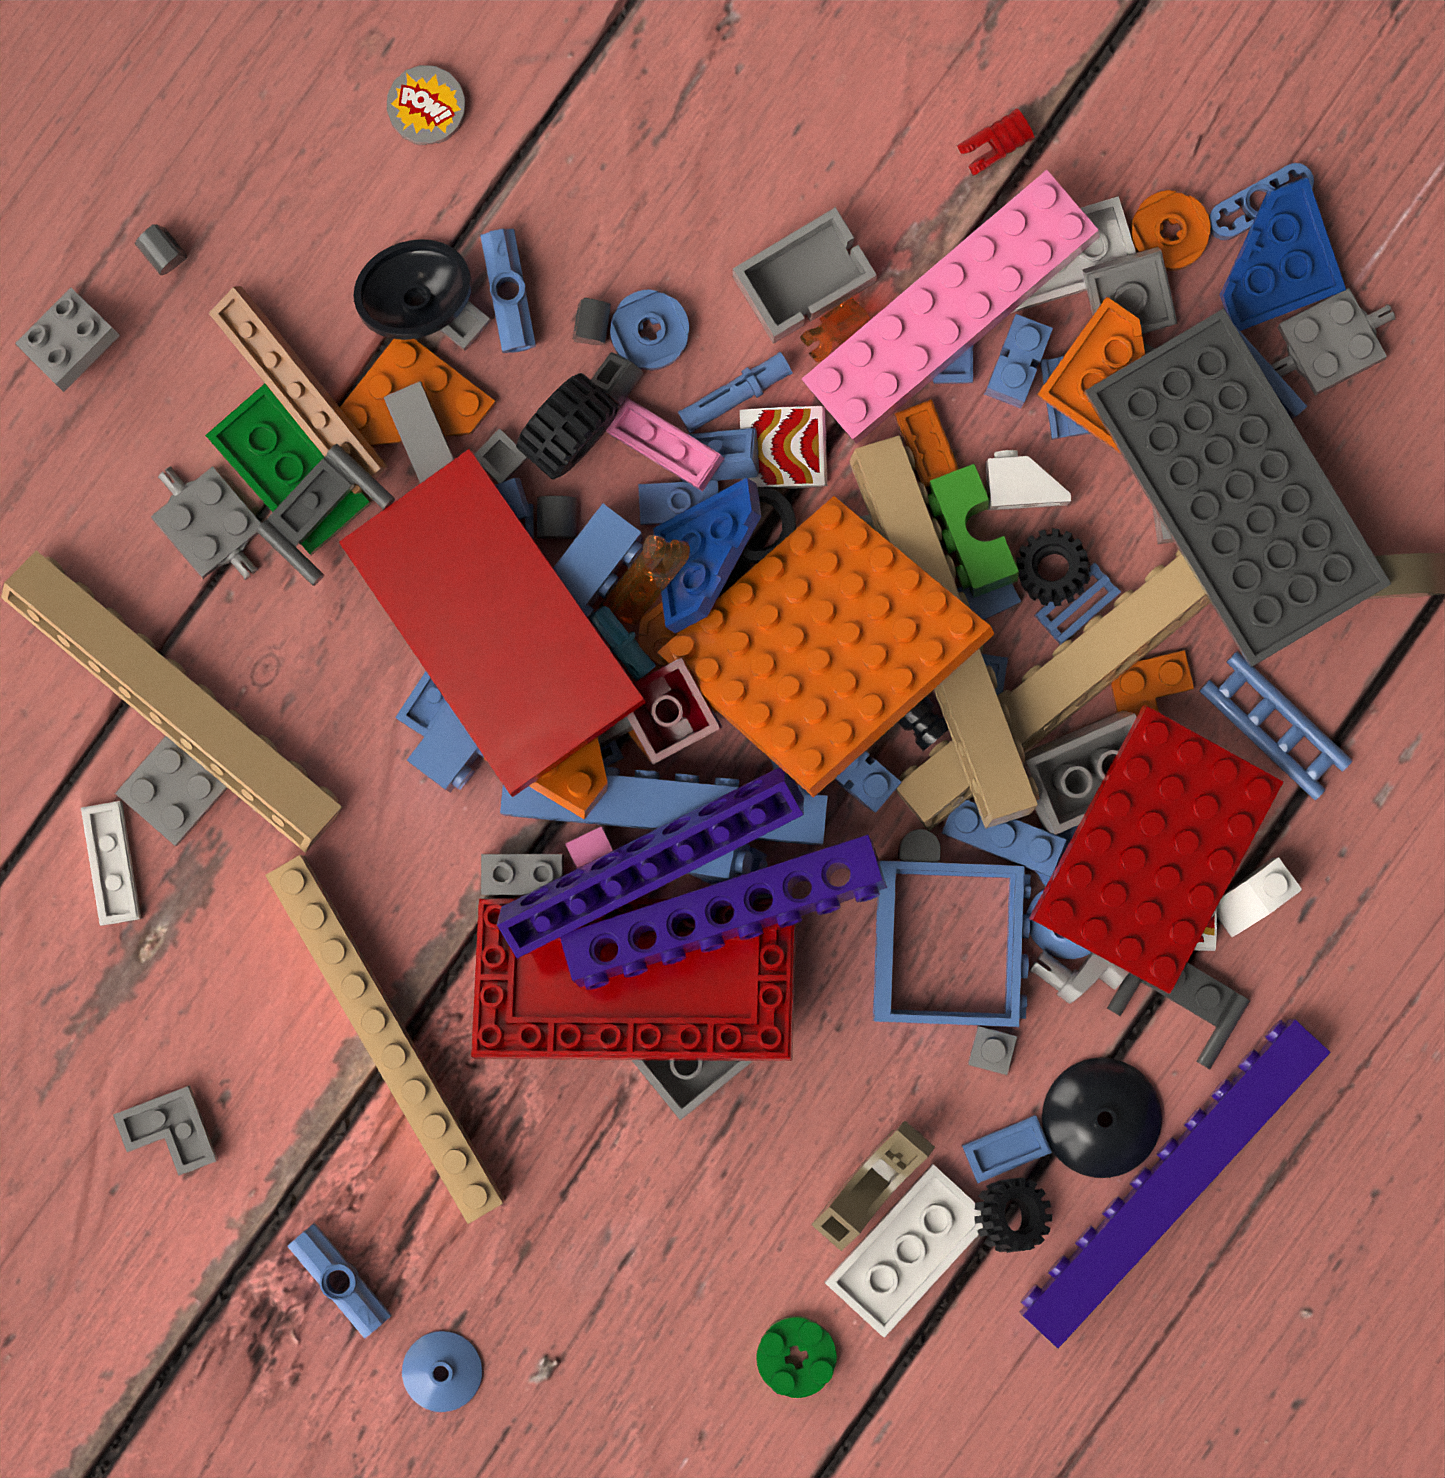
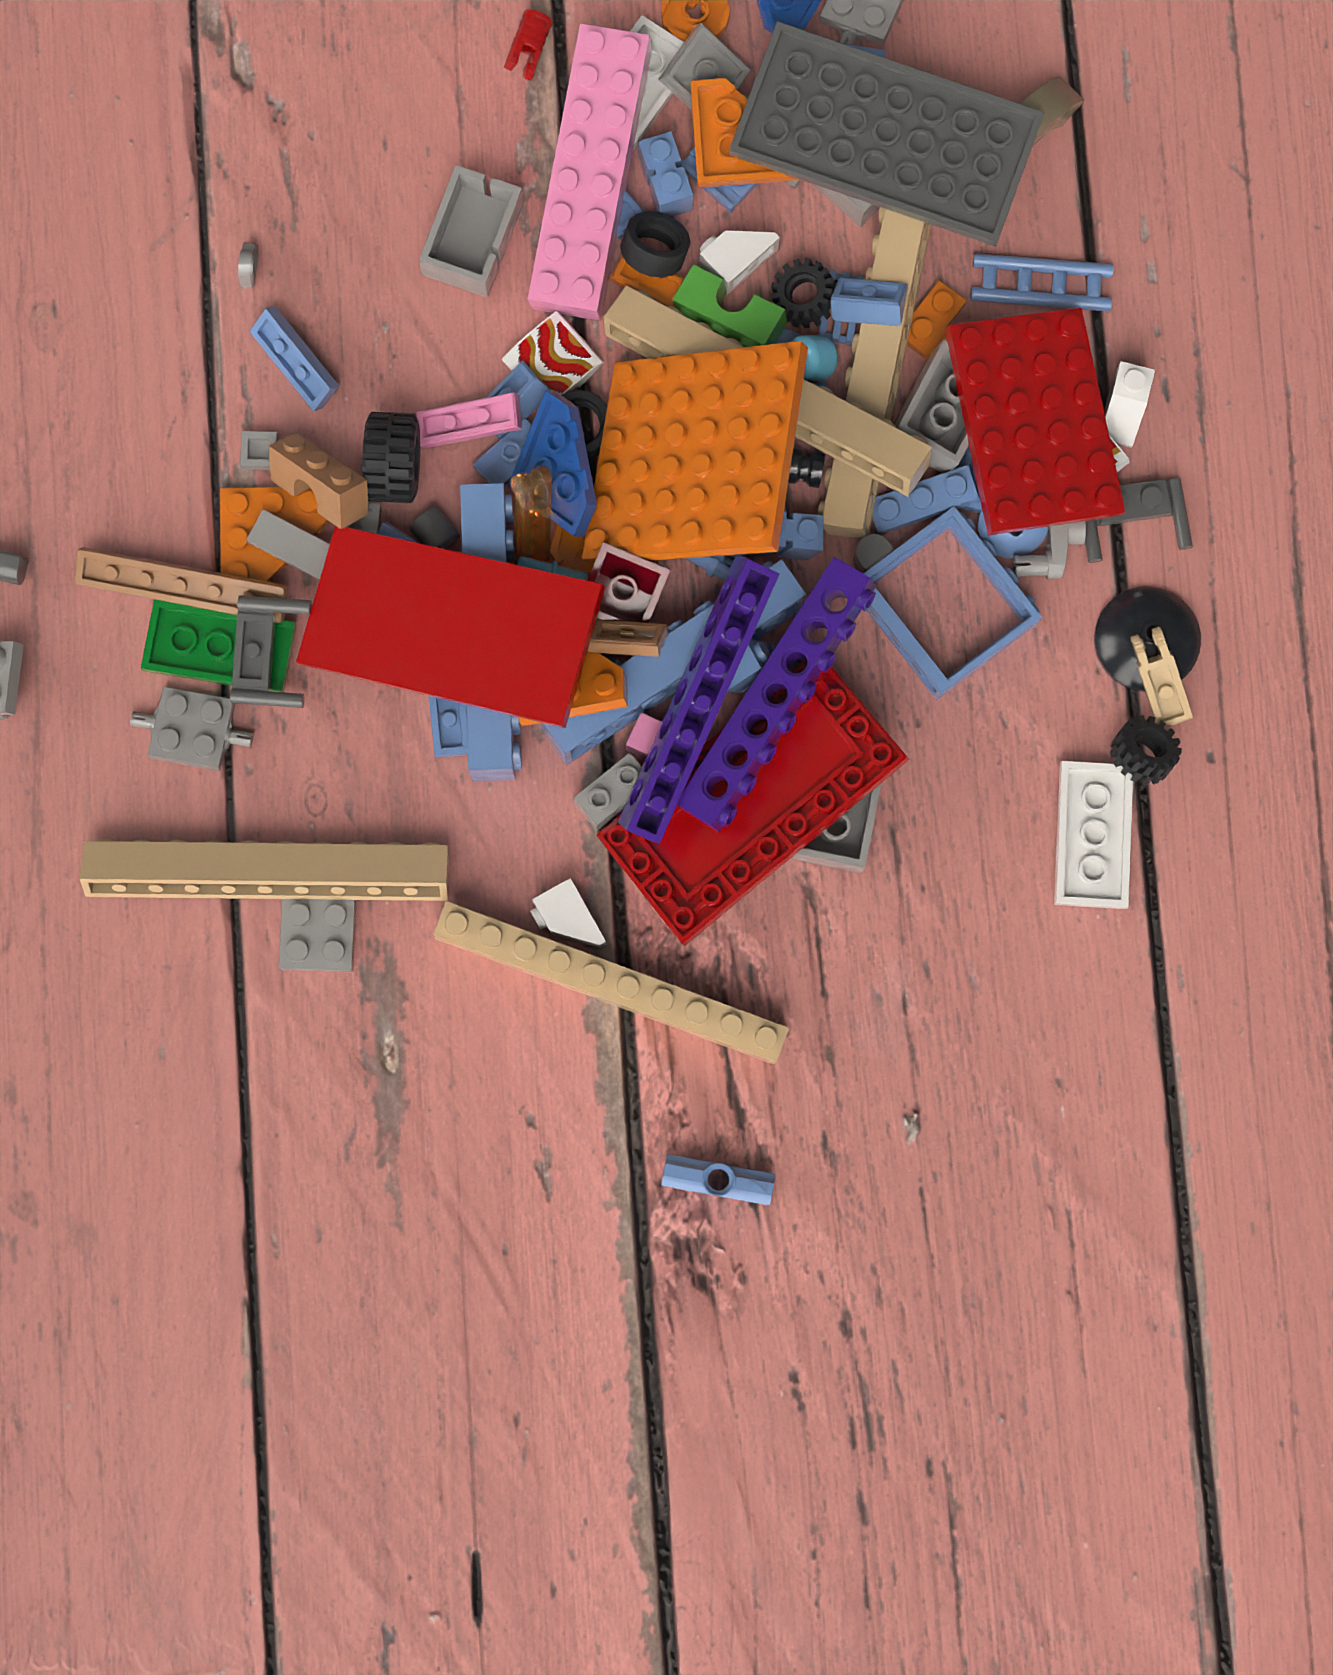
camera: 40 degrees left, 5 degrees down
white tile [81,801,141,926] -> none
light grey plate [113,1086,218,1175] -> none
black dish [353,239,472,340] -> none
tile [387,65,466,145] -> none
medium blue dish [402,1331,482,1412] -> none
medium blue piece [480,229,536,353] -> none
dark grey brick [572,298,611,345] -> none
dark grey brick [591,352,644,406] -> none
medium blue plate [610,289,689,371] -> none
medium blue pin [678,352,793,434] -> none
green plate [756,1316,837,1398] -> none
clear orange plate [800,297,871,363] -> none
dark tan arch [811,1121,935,1251] -> none
medium blue tile [962,1115,1052,1183] -> none
light grey plate [968,1026,1017,1075] -> none
dark purple brick [1019,1019,1331,1349] -> none
none -> light grey tile [238,242,258,288]
none -> medium blue plate [249,306,339,412]
none -> medium nougat arch [269,432,368,529]
none -> white slope [530,878,606,948]
none -> medium nougat tile [588,620,668,657]
none -> black tyre [620,211,691,278]
none -> medium azure head [791,335,838,382]
none -> medium blue slope [830,278,908,326]
none -> tan hinge [1130,627,1193,728]

